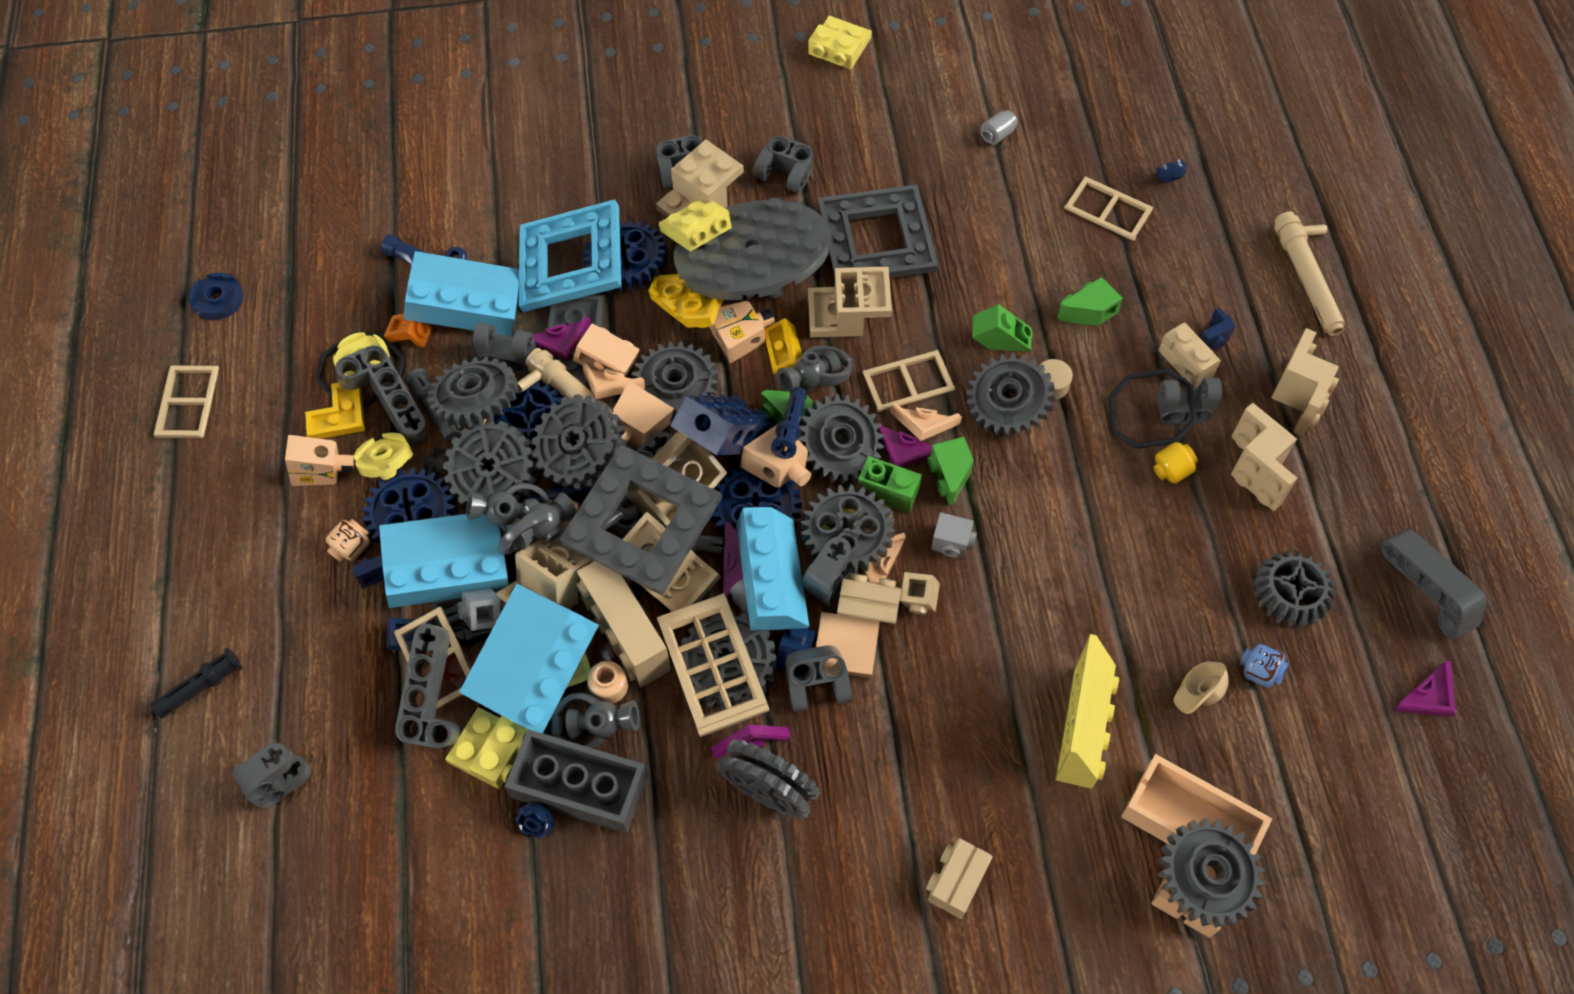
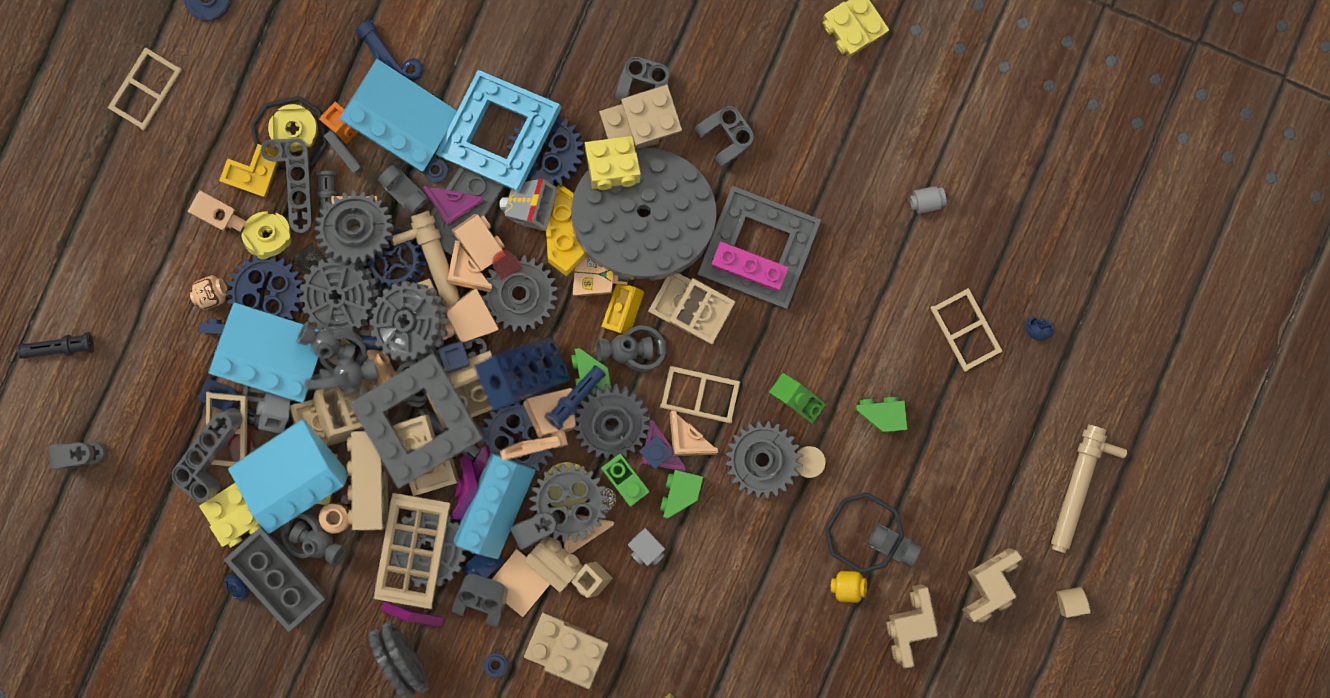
camera: 30 degrees right, 25 degrees up
tan brick [1158,323,1221,387] -> none
dark blue bracket [1200,308,1235,351] -> none
none -> dark grey tile [324,131,363,176]
none -> dark blue plate [424,158,448,183]
none -> dark blue plate [438,341,470,373]
none -> magenta tile [452,456,478,520]
none -> dark blue plate [483,653,508,678]
none -> clear red tile [492,250,522,280]
none -> light grey torso [500,179,557,231]
none -> light nougat tile [501,436,562,460]
none -> tan bracket [524,612,608,689]
none -> dark blue plate [639,436,673,469]
none -> dark pink brick [711,241,788,292]
none -> tan brick [1056,587,1090,617]

